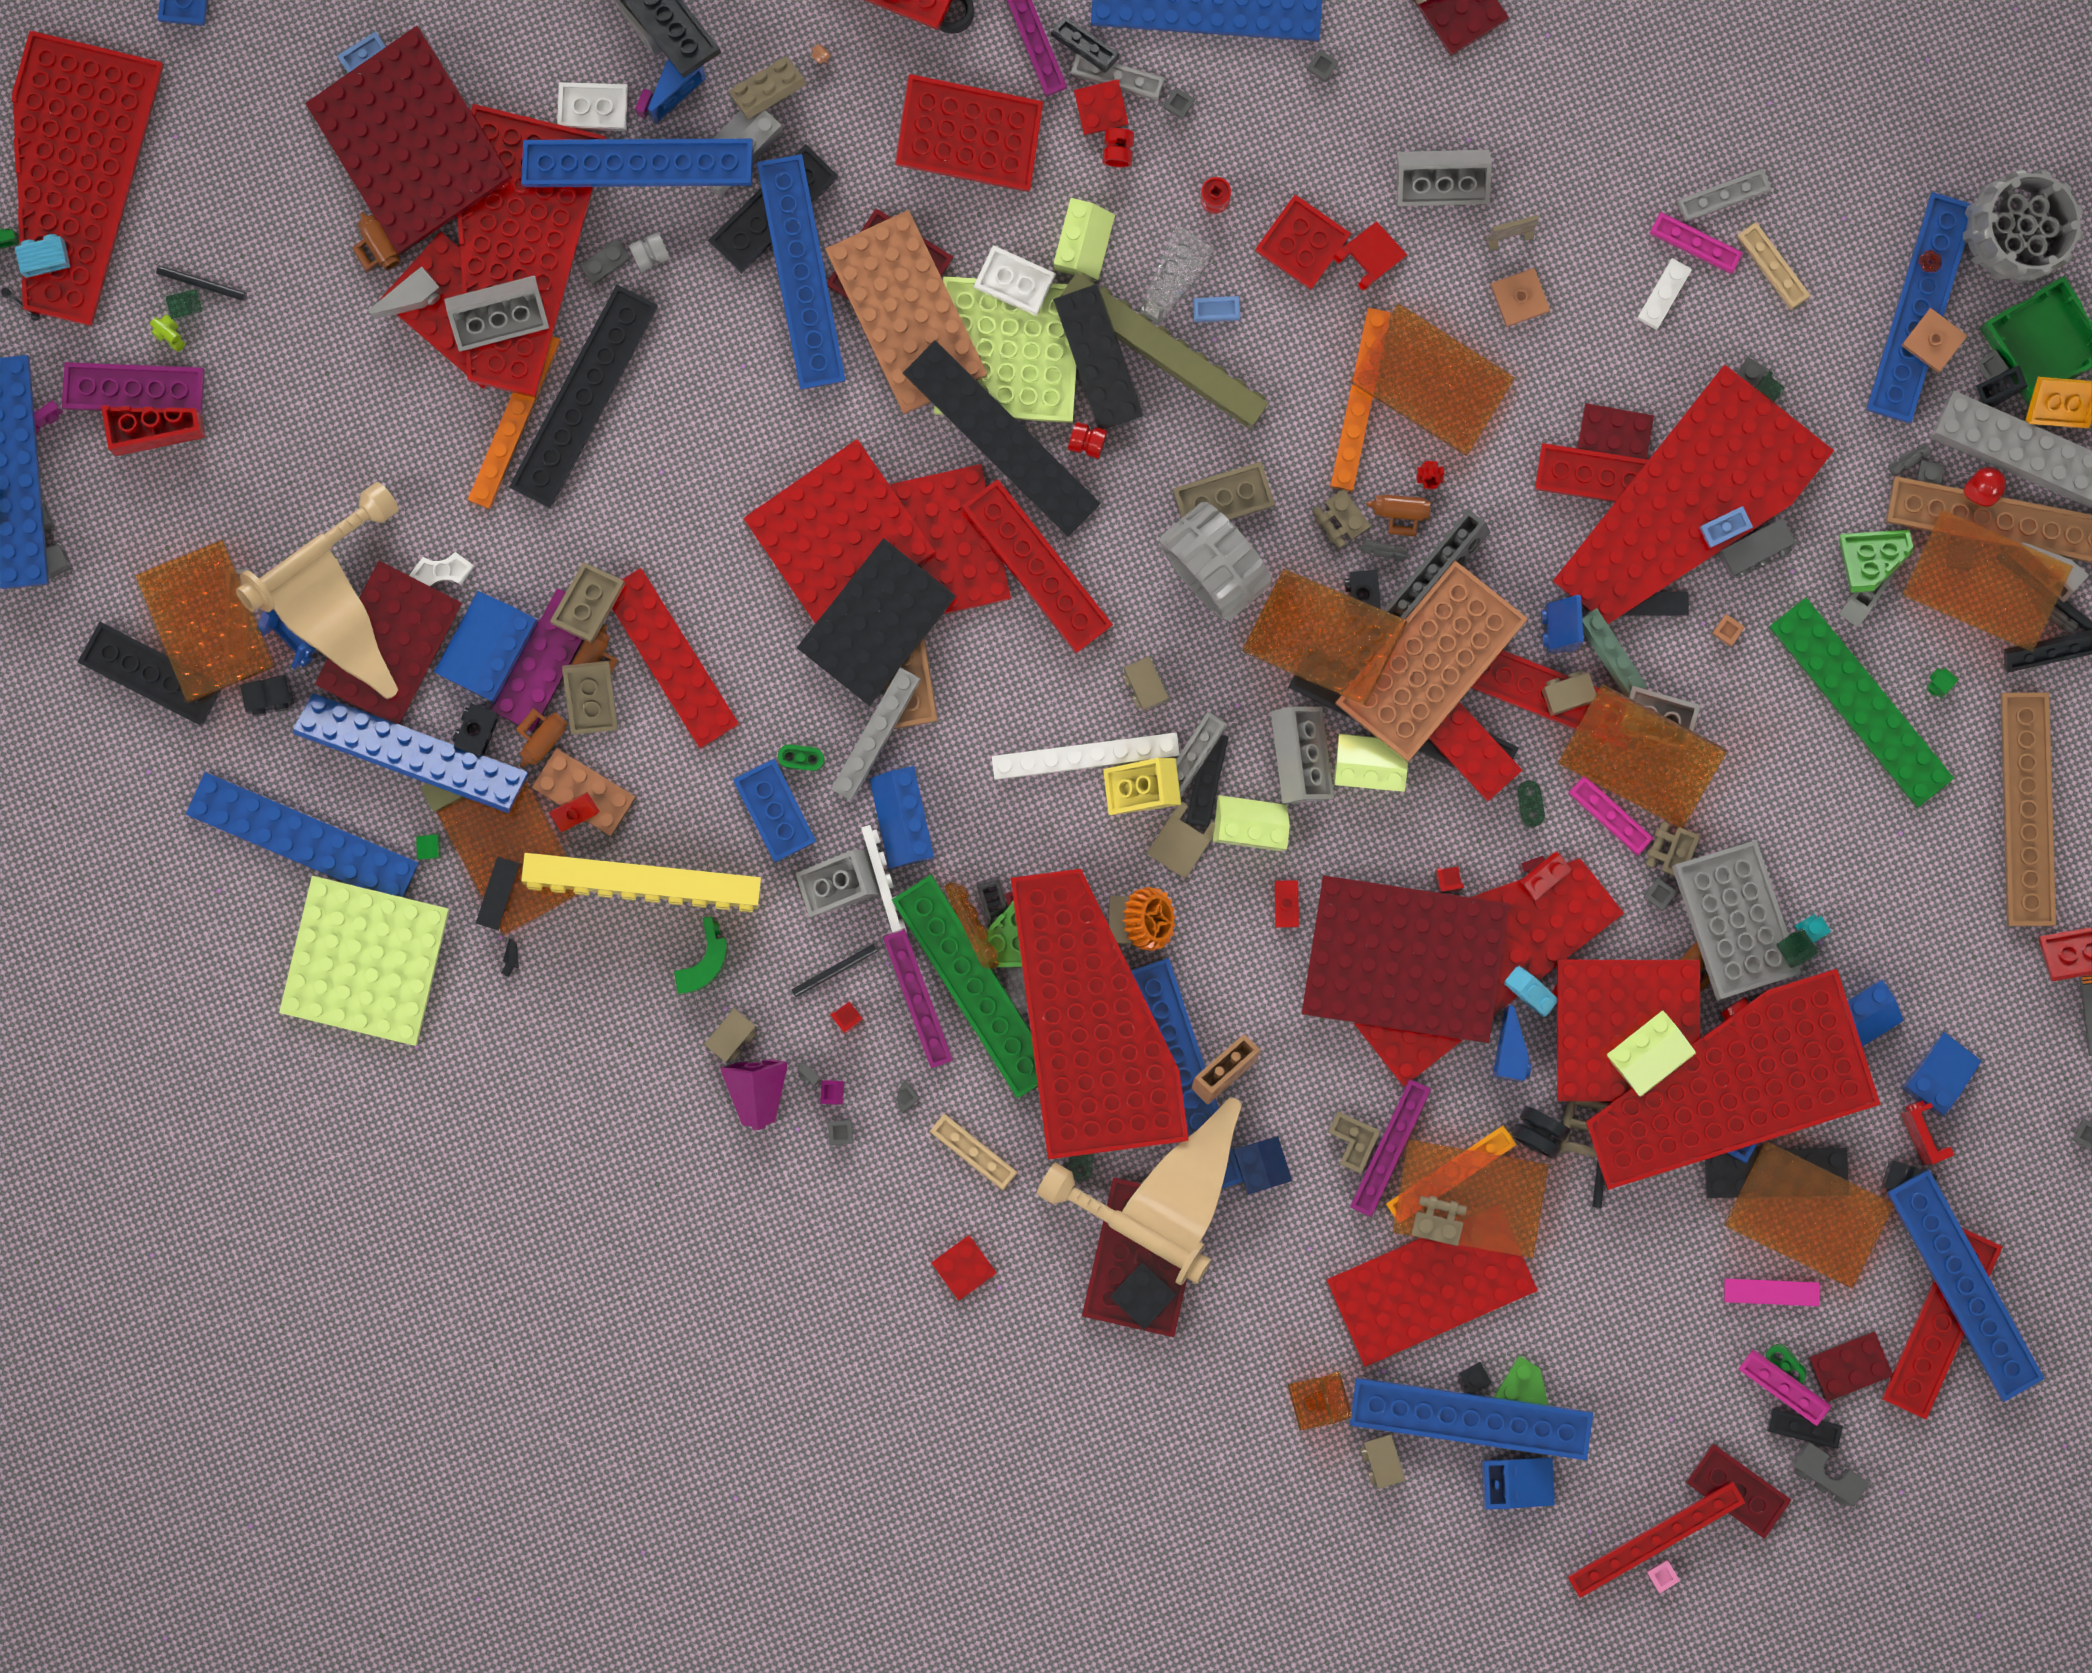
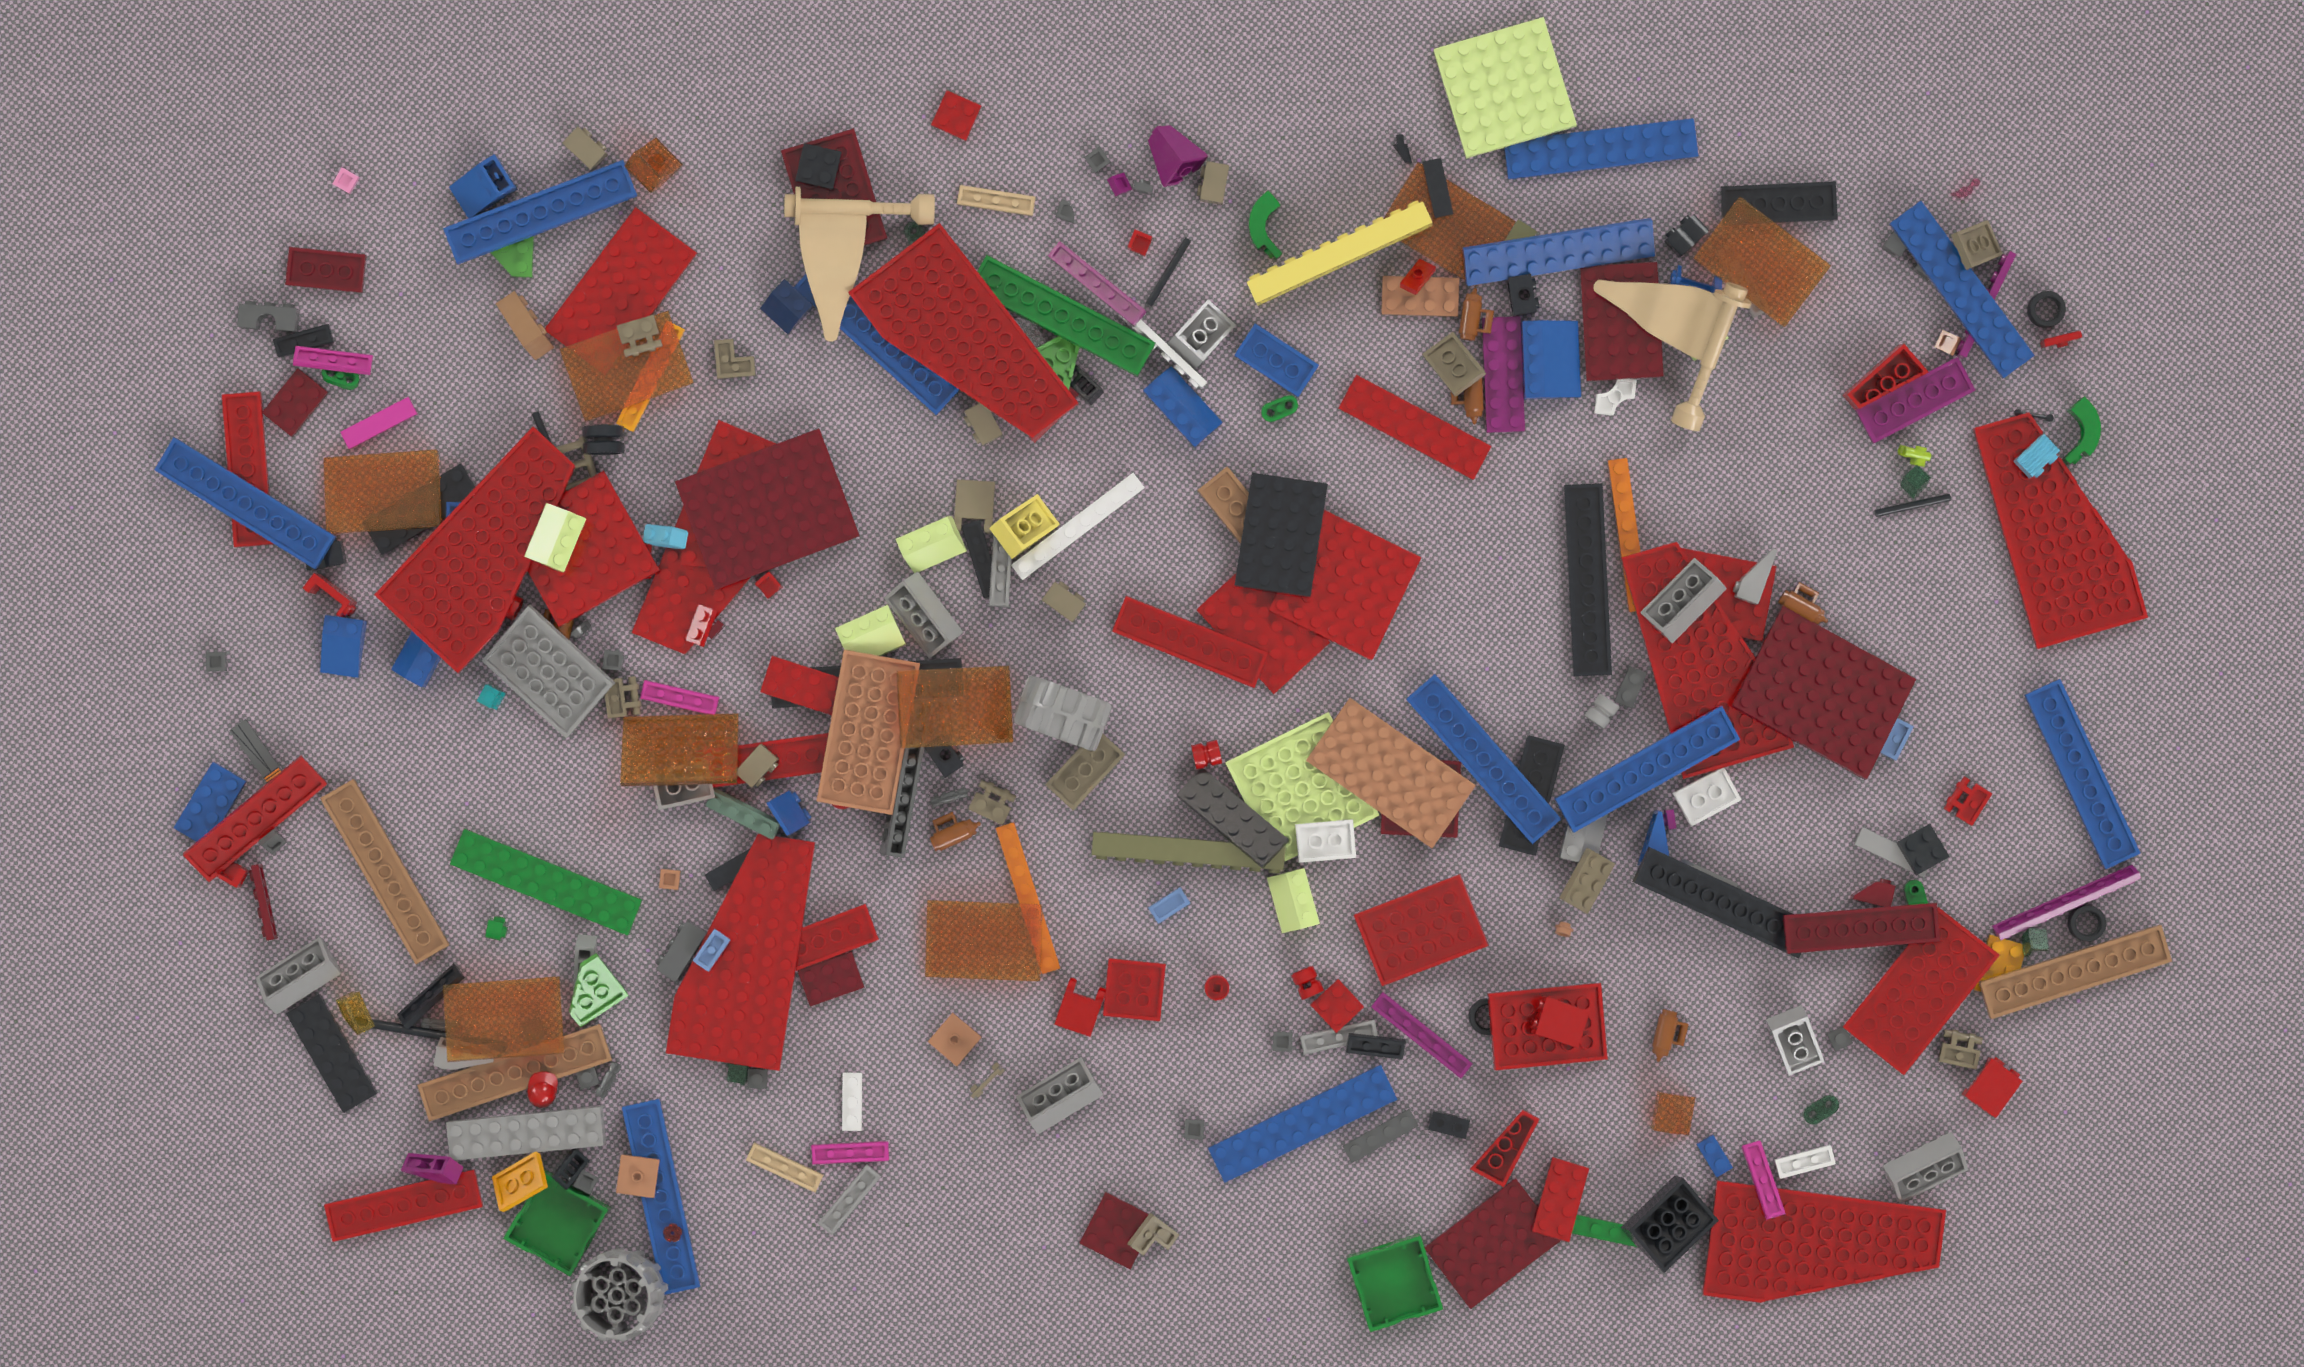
camera: 145 degrees right, 5 degrees up
green slope [416,834,441,860] -> none
dark tan plate [550,562,625,644] -> none
light grey plate [831,667,922,801] -> none
black plate [902,340,1101,537] -> none
clear orange plate [944,882,1000,969] -> none
orange gear [1122,887,1177,951] -> none
clear wedge [1141,224,1215,325] -> none
medium nougat brick [1191,1034,1261,1105] -> none
red plate [1274,880,1299,928] -> none
magenta plate [1350,1079,1432,1218] -> none
red gear [1416,461,1445,489] -> none
black plate [1459,1362,1492,1394] -> none
blue slope [1492,1005,1532,1083] -> none
clear green plate [1517,780,1545,828] -> none
red plate [1567,1481,1745,1598] -> none
clear green panel [1776,929,1819,968] -> none
none -> medium nougat wedge [496,291,554,360]
none -> dark grey tile [571,620,591,639]
none -> plate [1934,330,1962,356]

